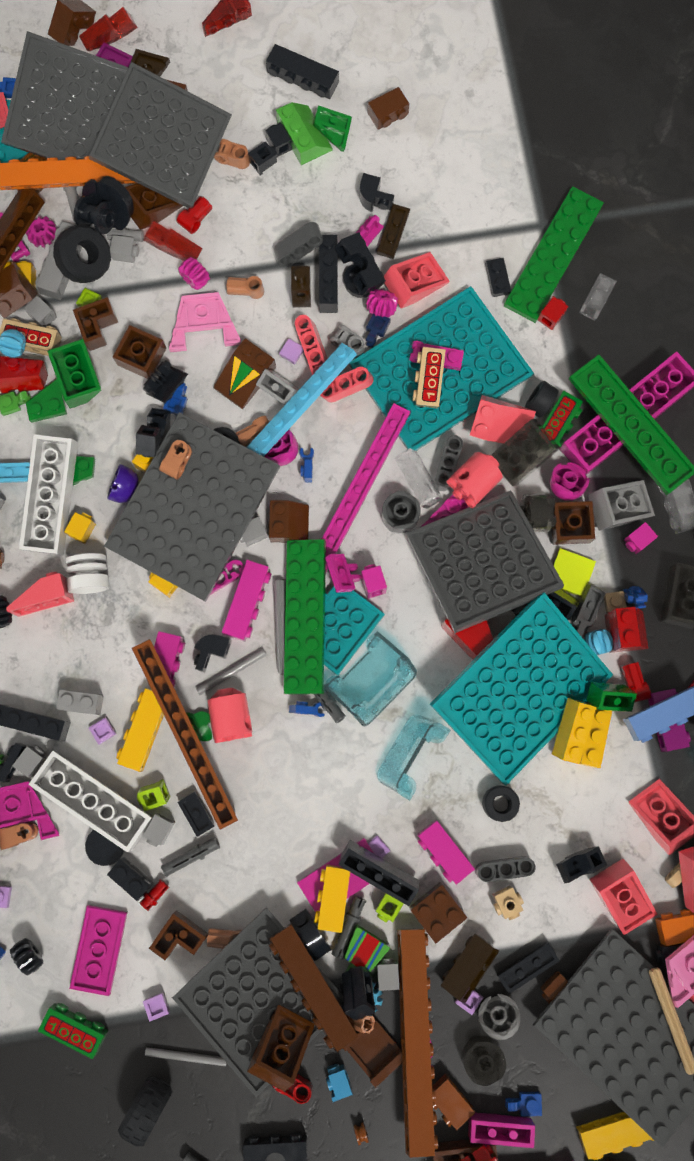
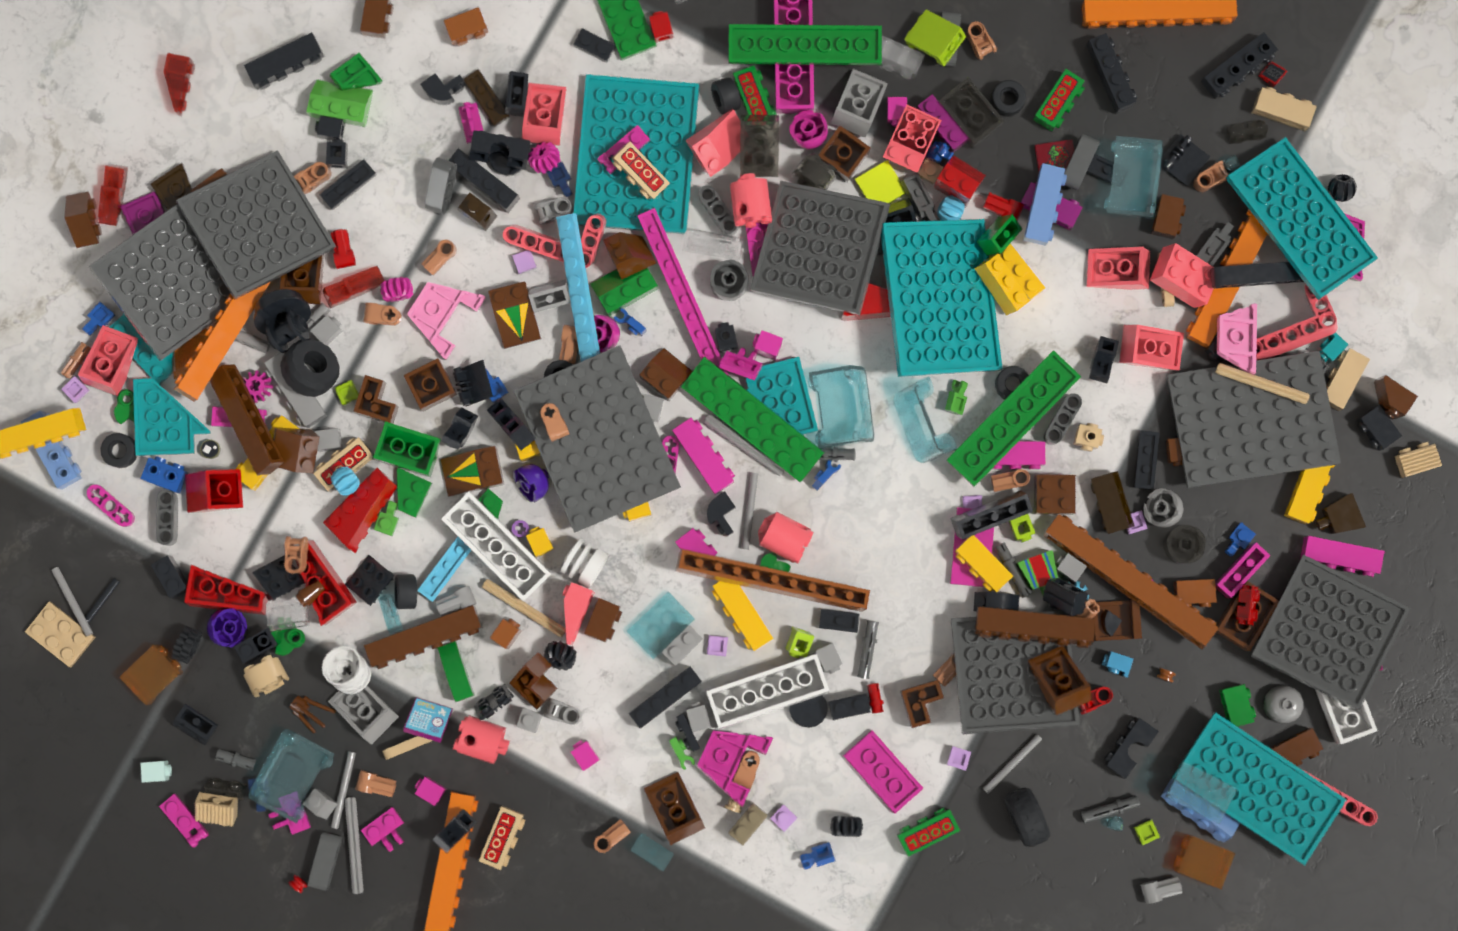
camera: 50 degrees left, 5 degrees up
none -> black plate [320,159,377,210]
none -> nougat piece [363,303,402,326]
none -> black brick [441,407,478,450]
none -> reddish brown slope [441,446,505,497]
none -> dark orange brick [443,7,489,46]
none -> tan axle [482,579,566,637]
none -> black brick [504,71,528,117]
none -> medium lavender bush [512,520,529,538]
none -> reddish brown brick [584,598,623,642]
none -> green slope [590,268,658,317]
none -> reddish brown slope [603,232,656,279]
none -> clear light blue plate [627,591,695,659]
none -> black brick [715,322,738,353]
none -> coral slope [883,105,941,173]
none -> magenta brick [917,94,968,153]
none -> bright green plate [945,380,968,415]
none -> green plate [946,350,1081,487]
none -> nougat piece [991,469,1030,492]
none -> black tile [1102,609,1122,636]

